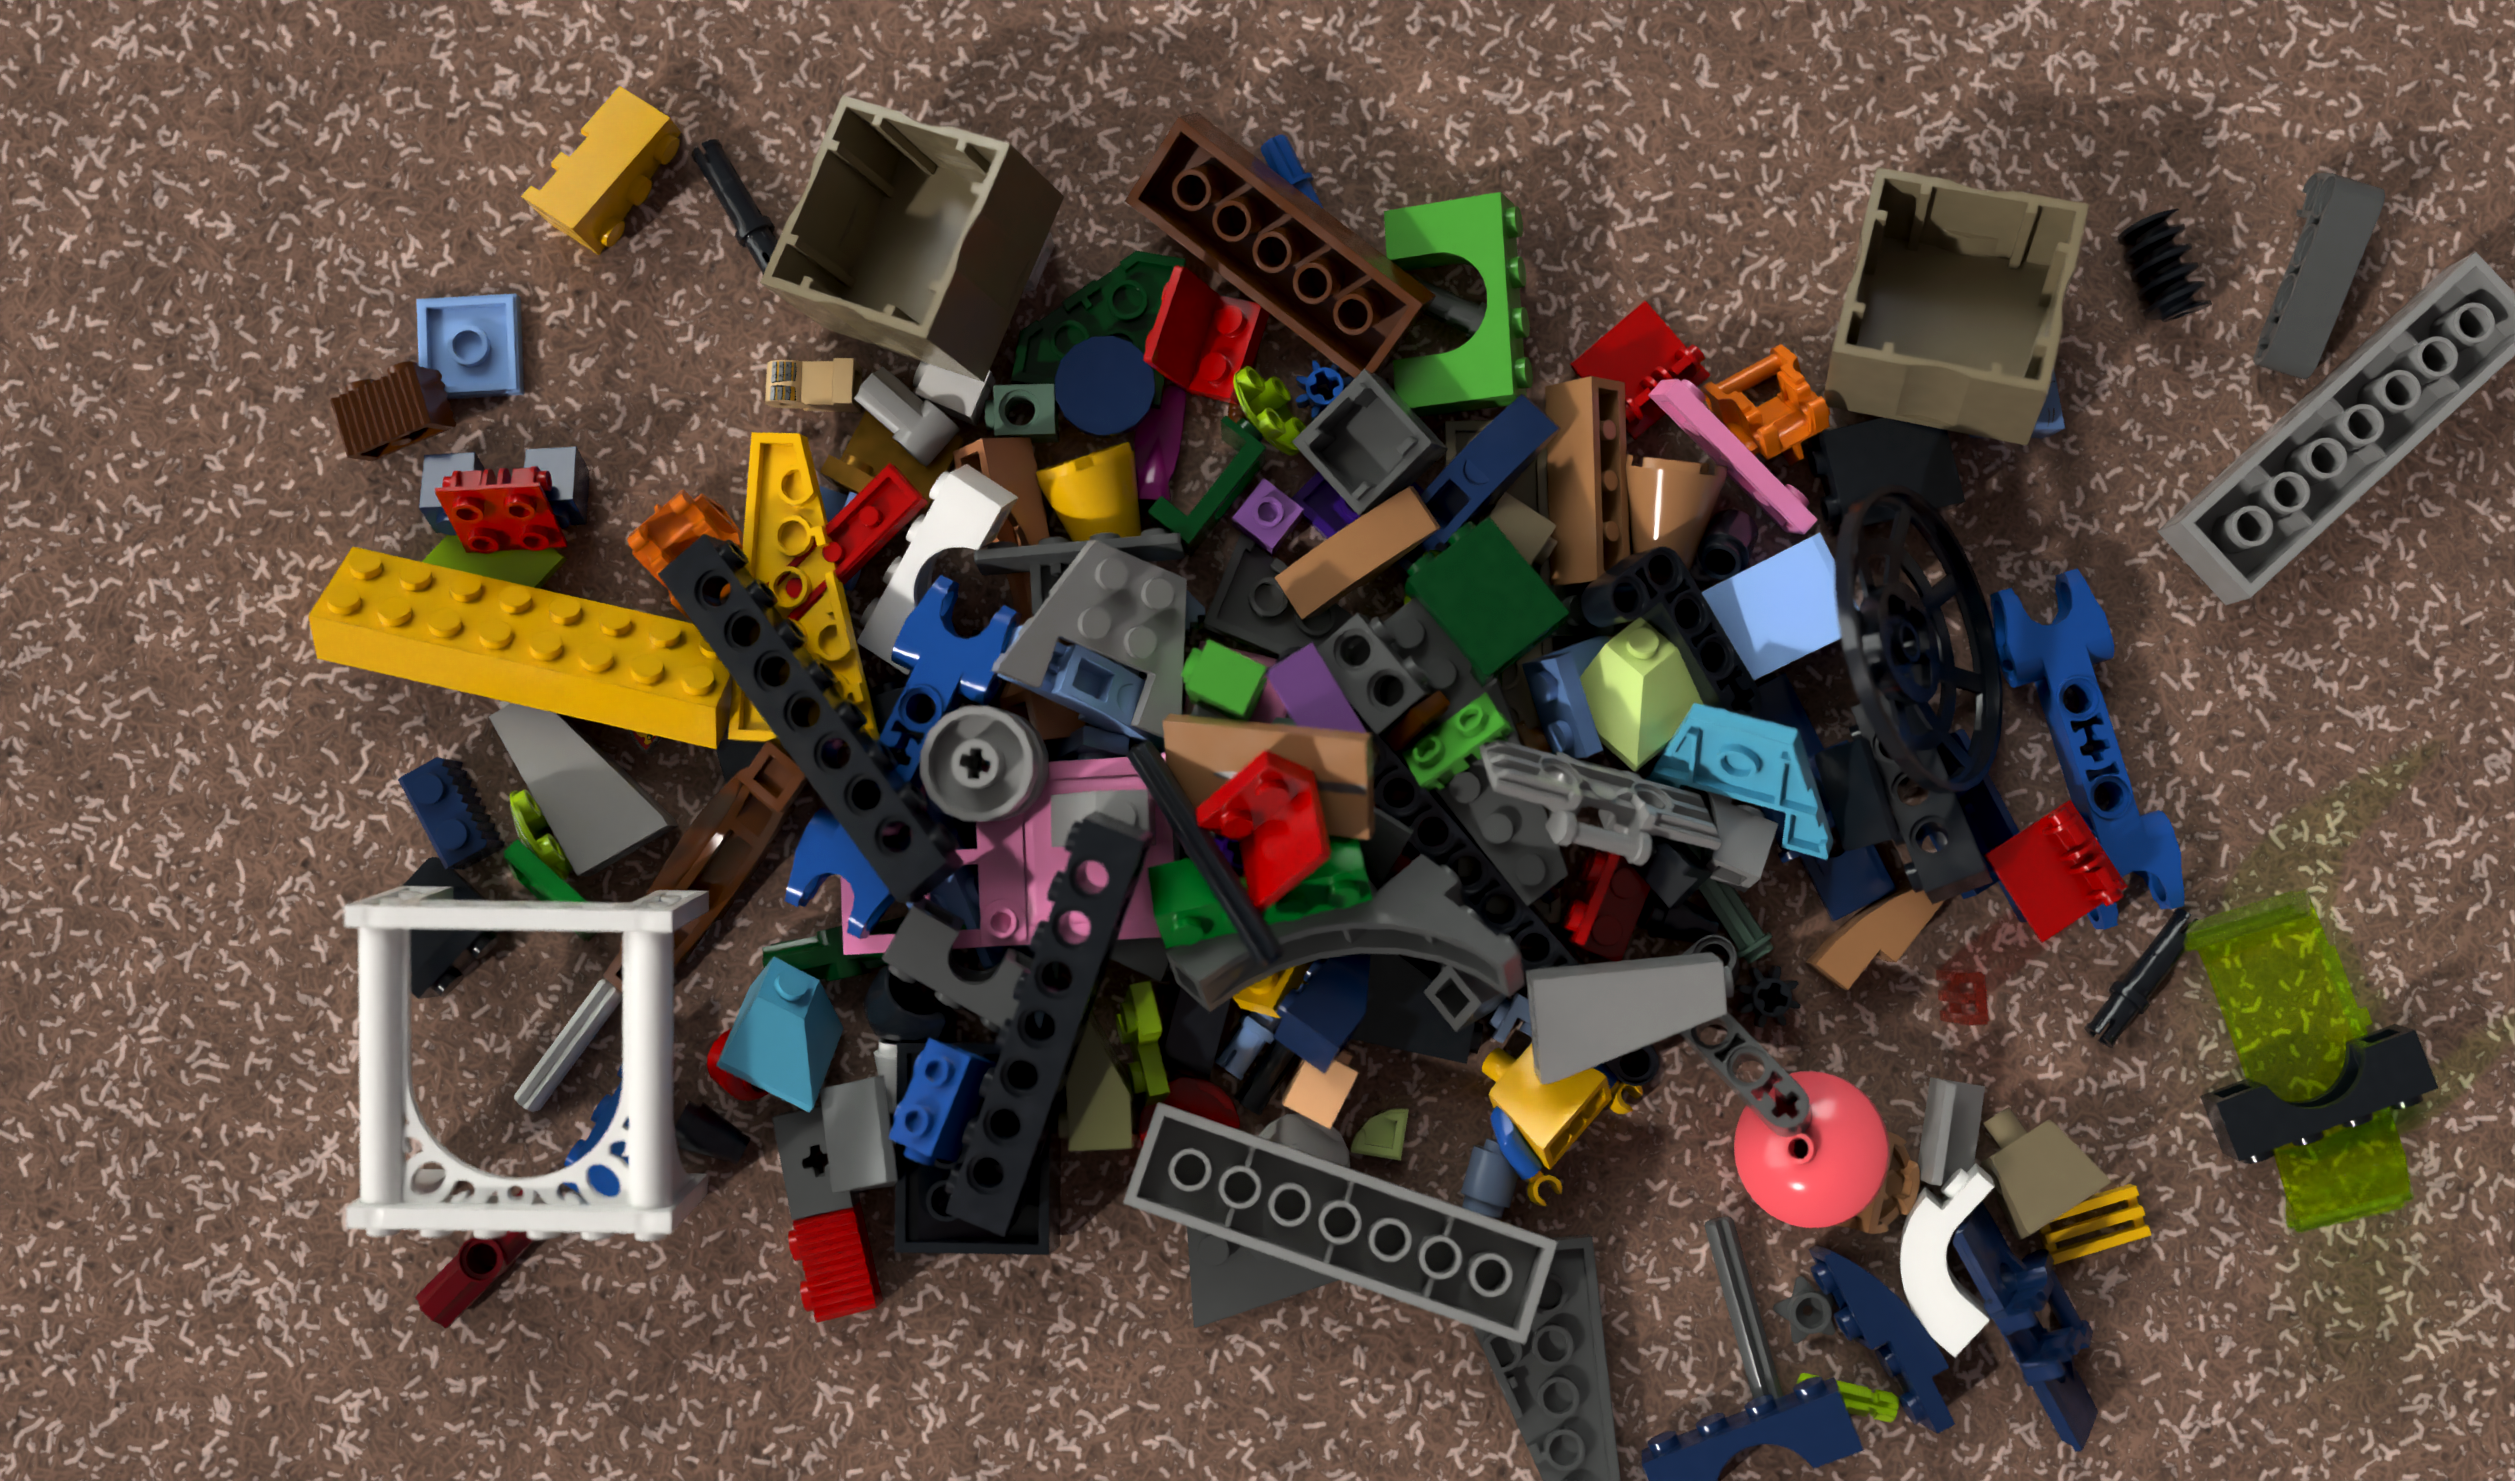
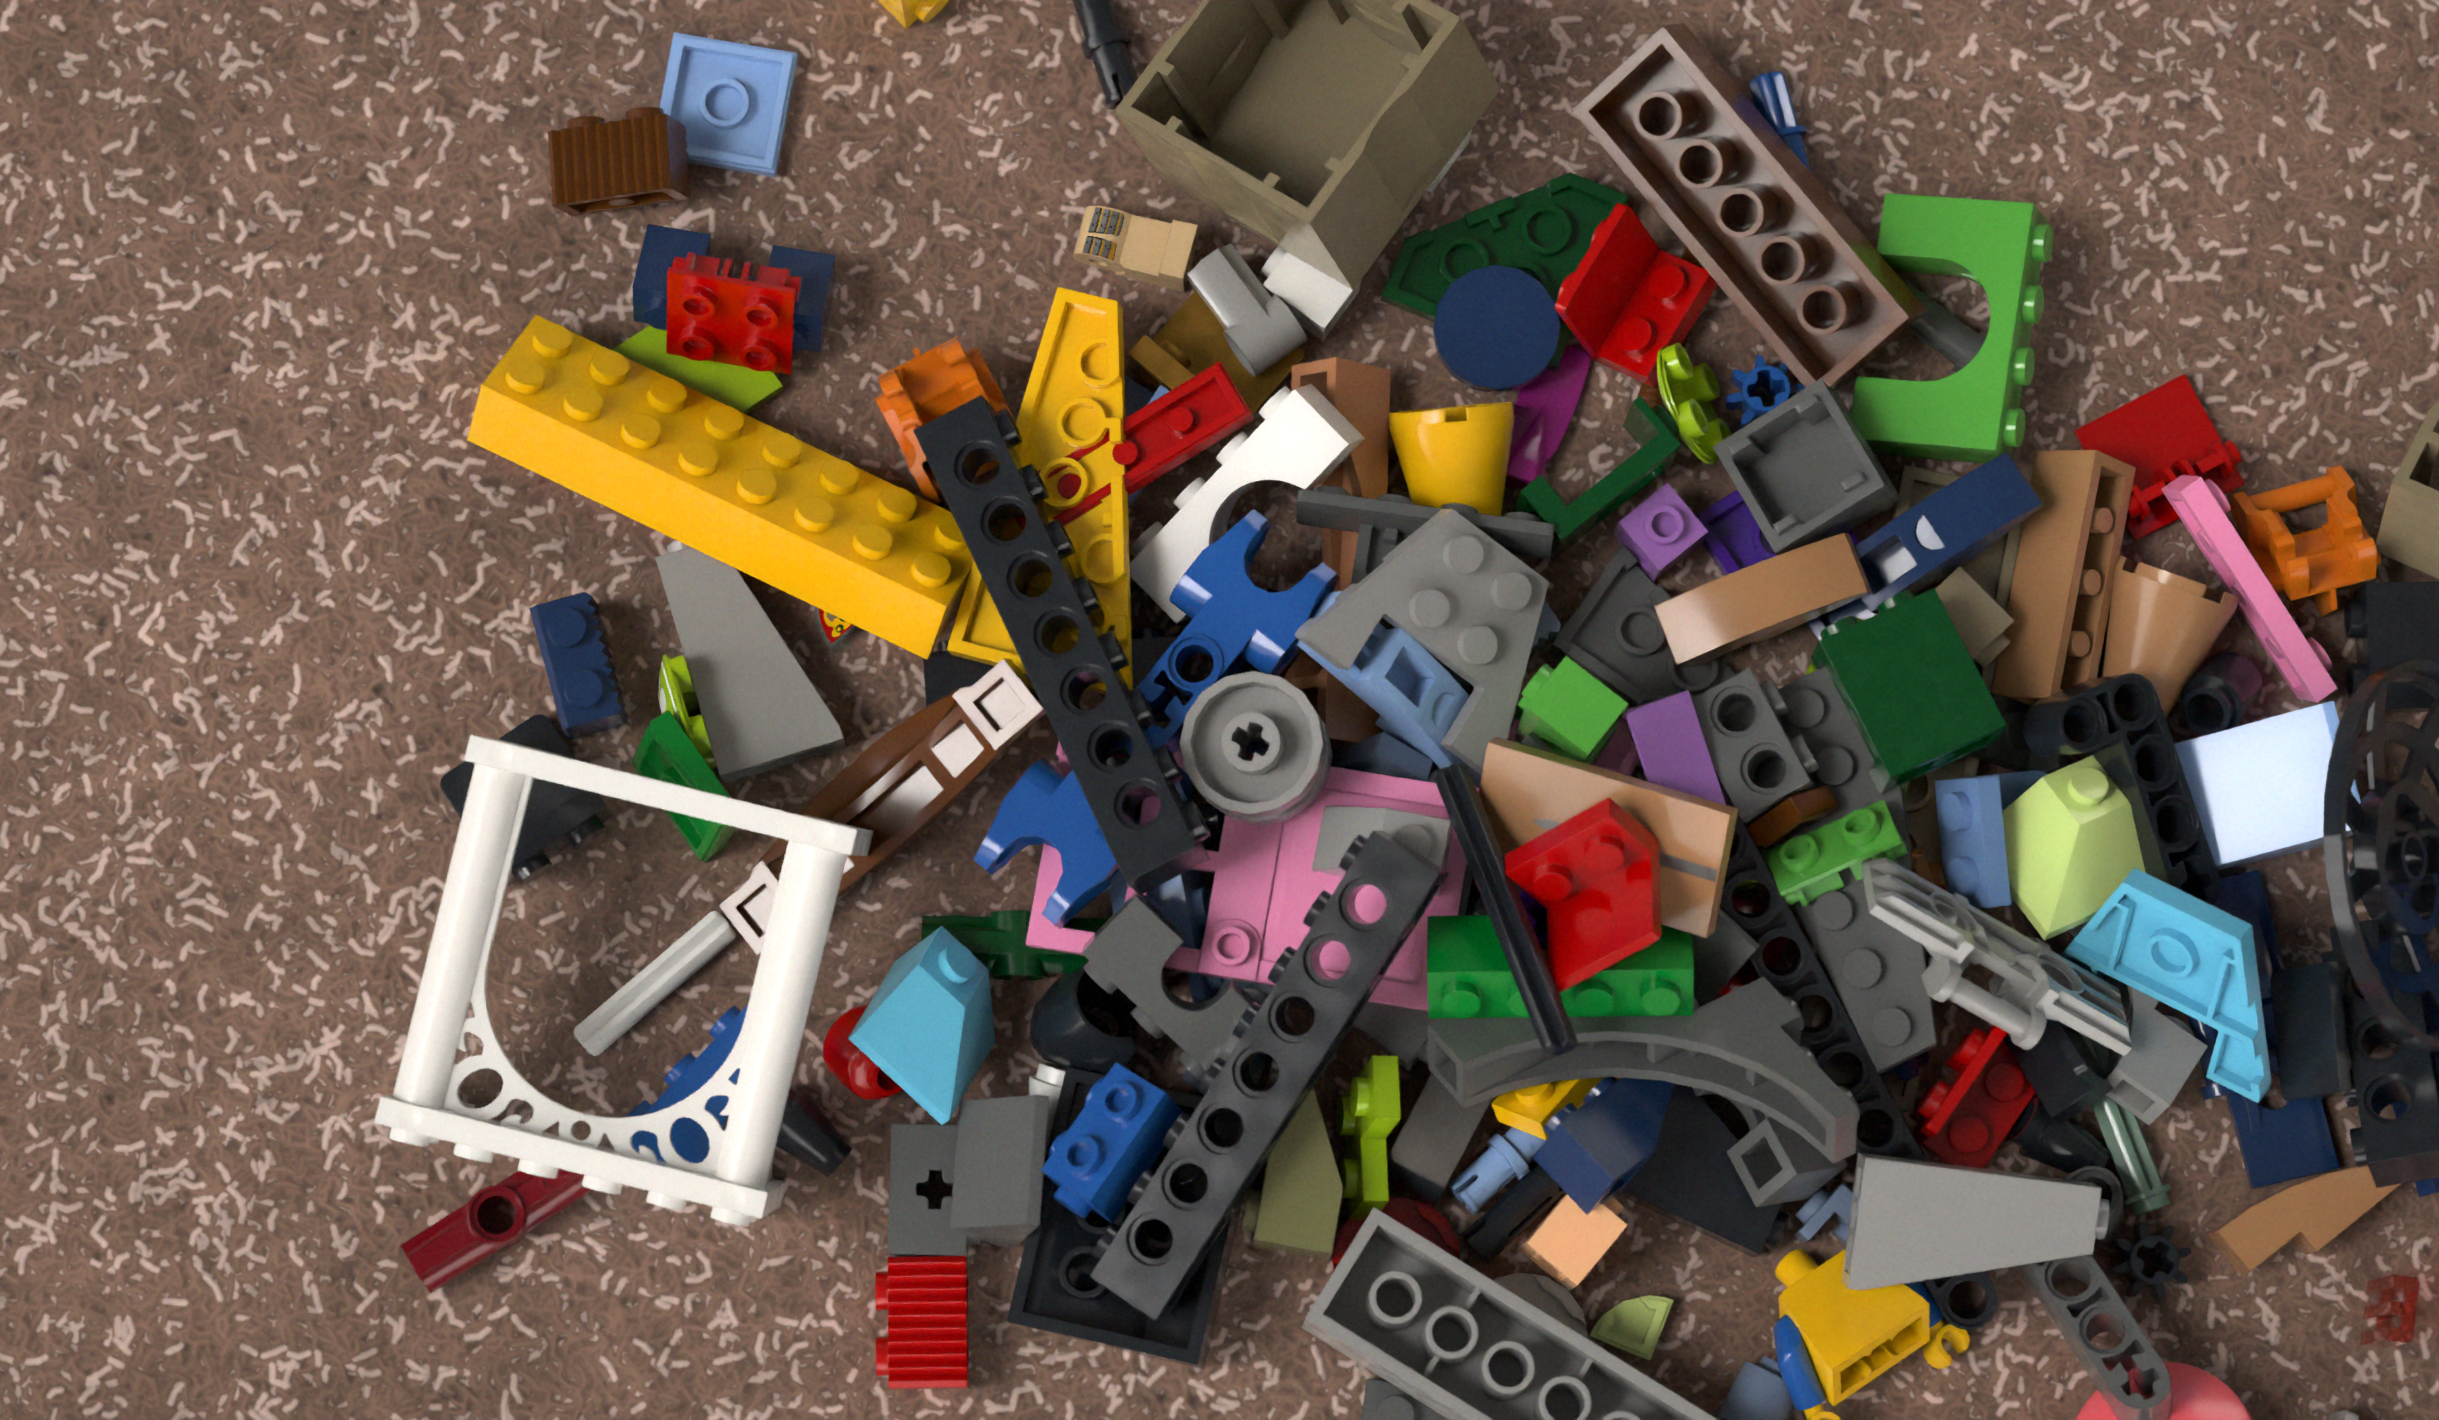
camera: 10 degrees right, 5 degrees down
sand green brick [985,384,1059,443] -> none

